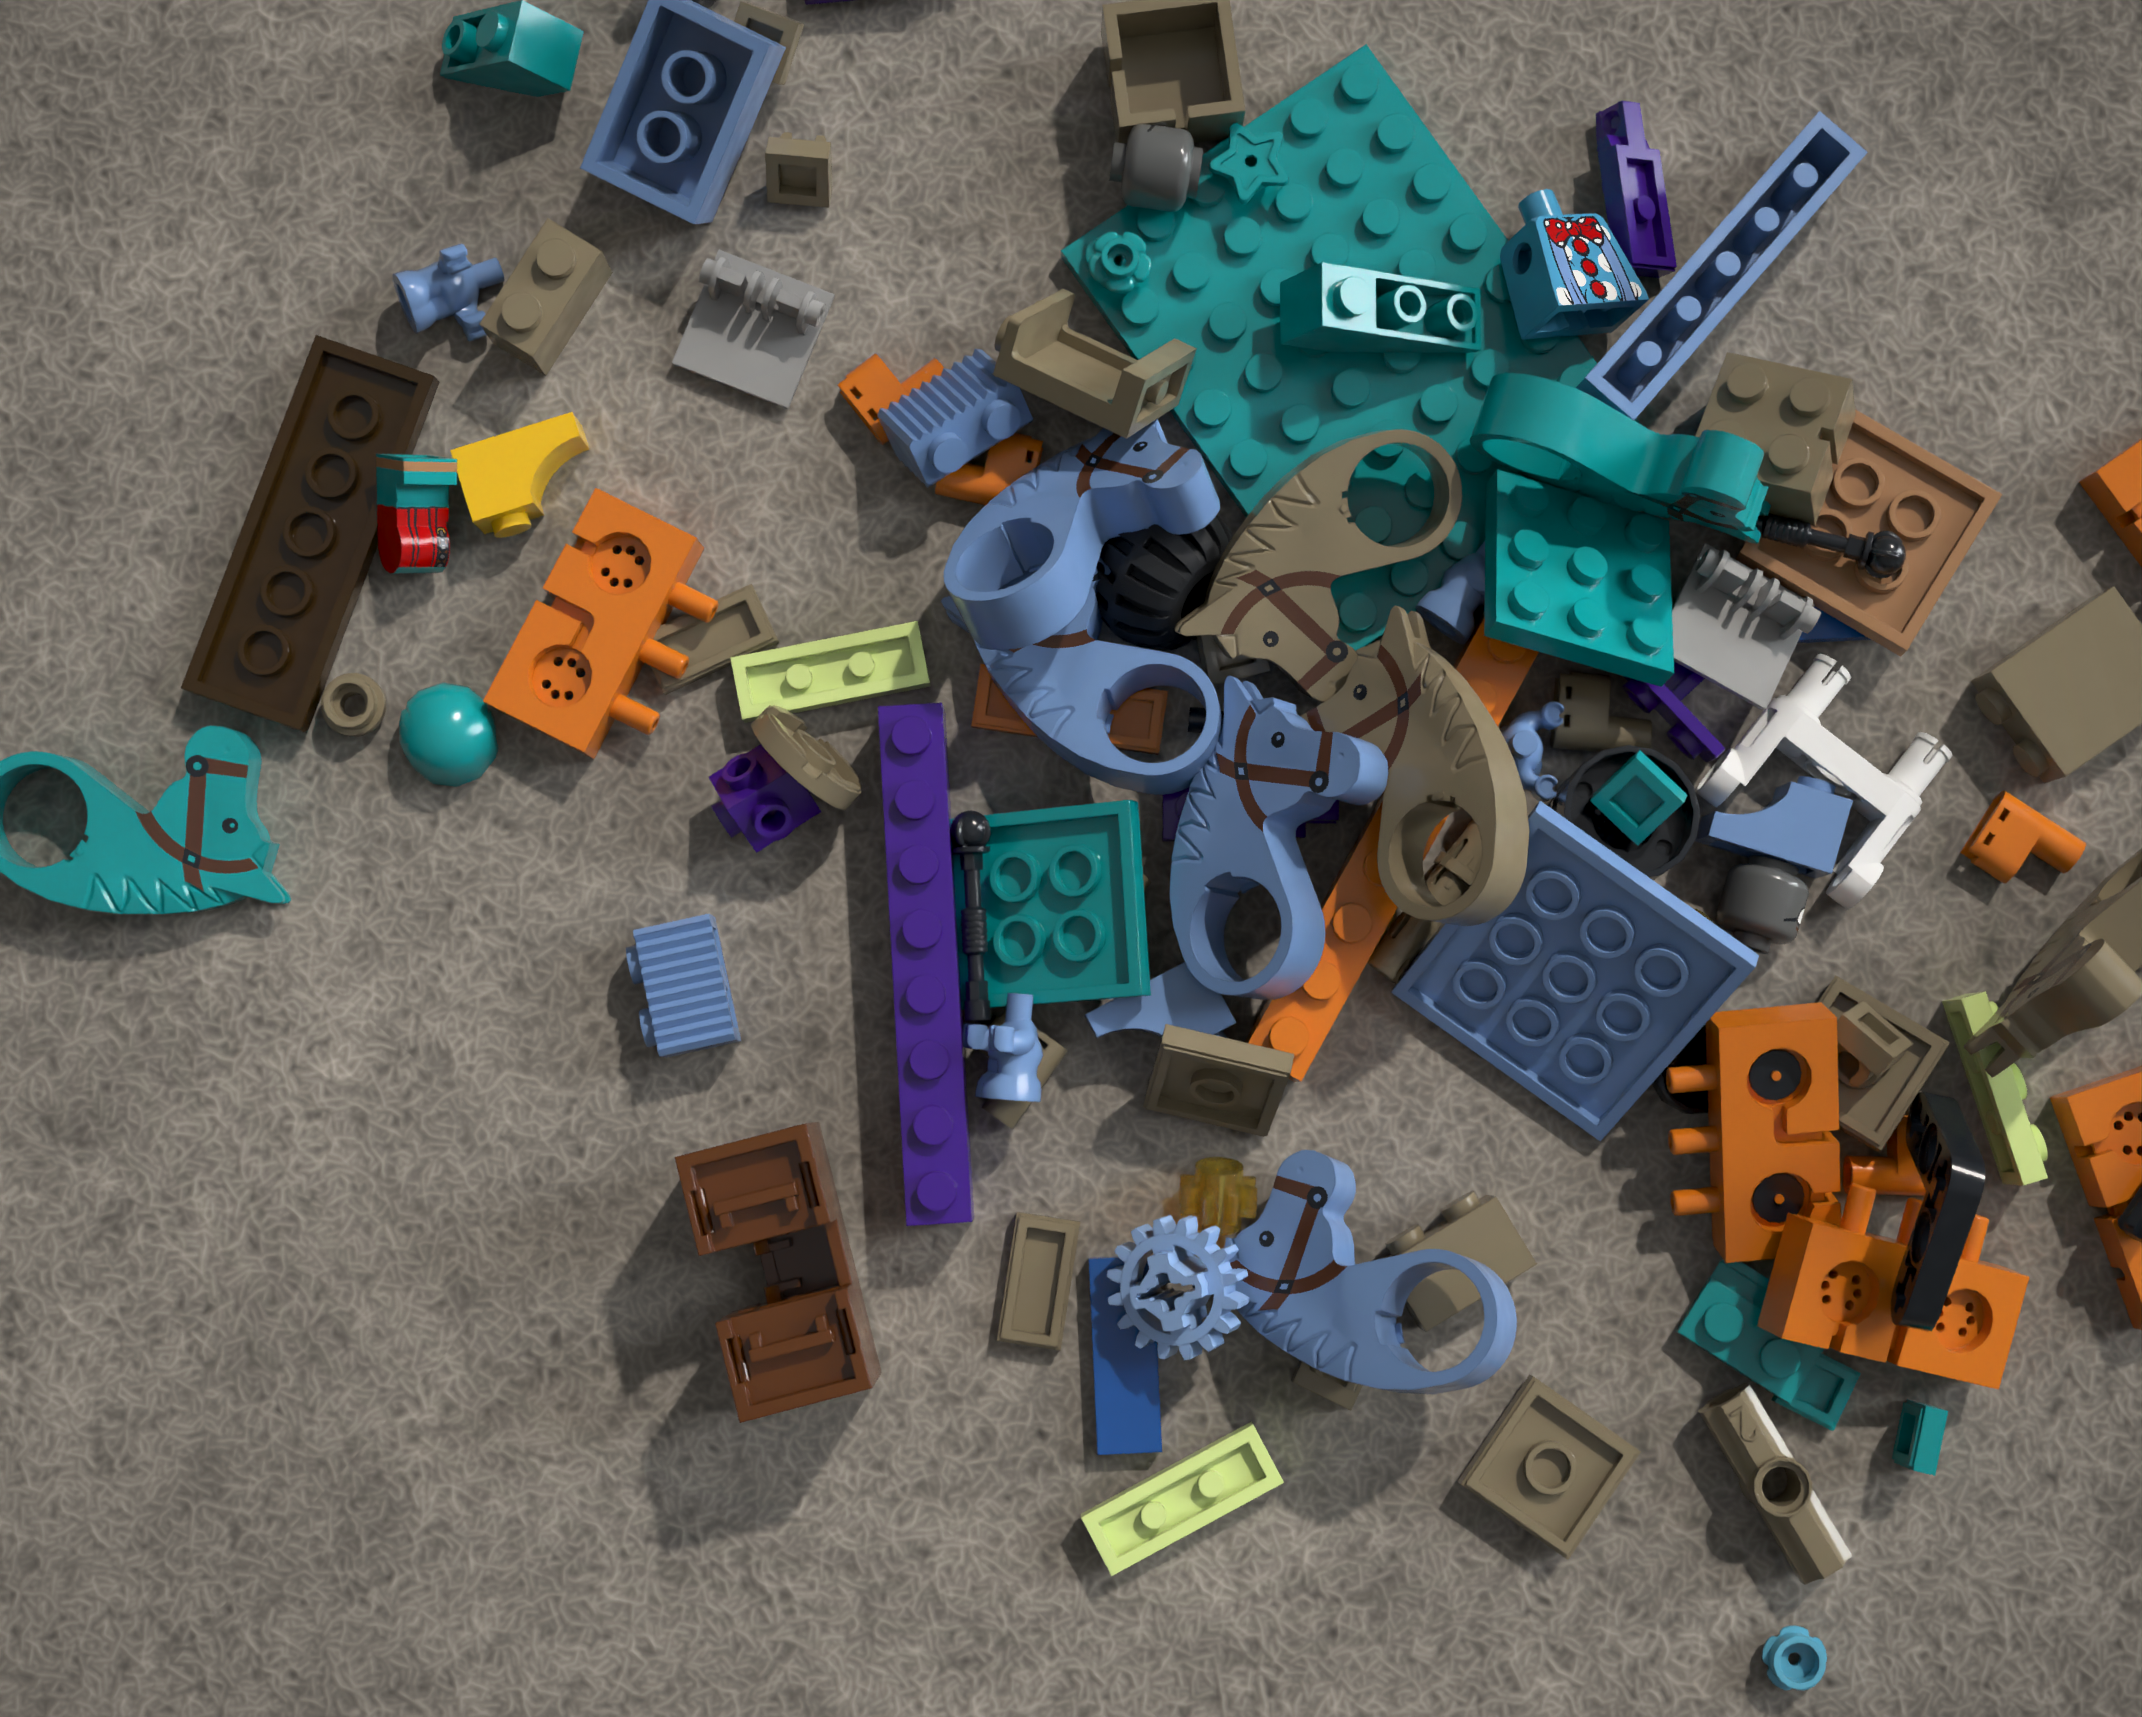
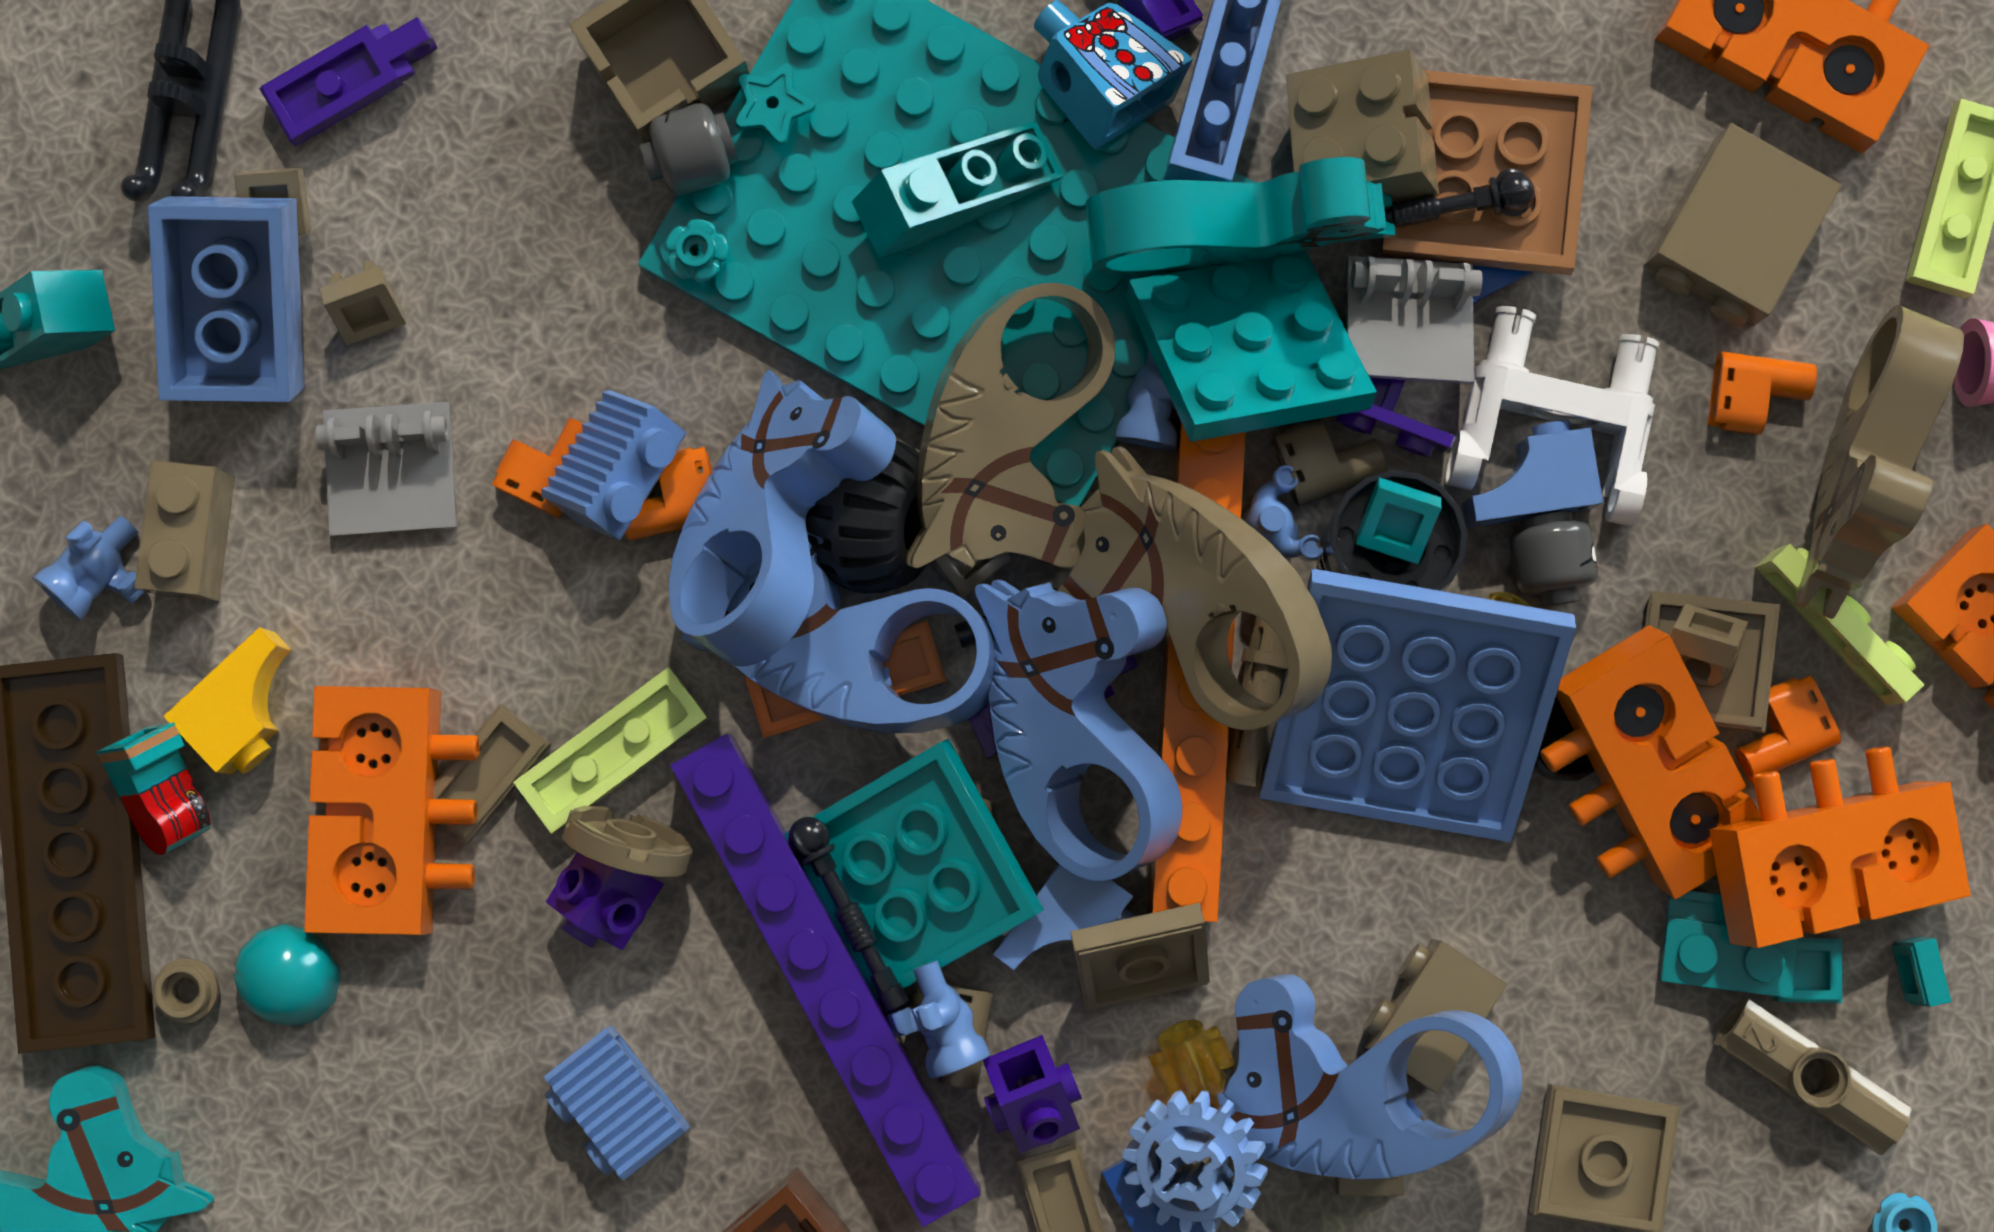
camera: 25 degrees left, 0 degrees up
dark tan panel [993,289,1197,439] -> none
black beam [1891,1091,1985,1332] -> none
none -> dark purple brick [982,1035,1082,1154]

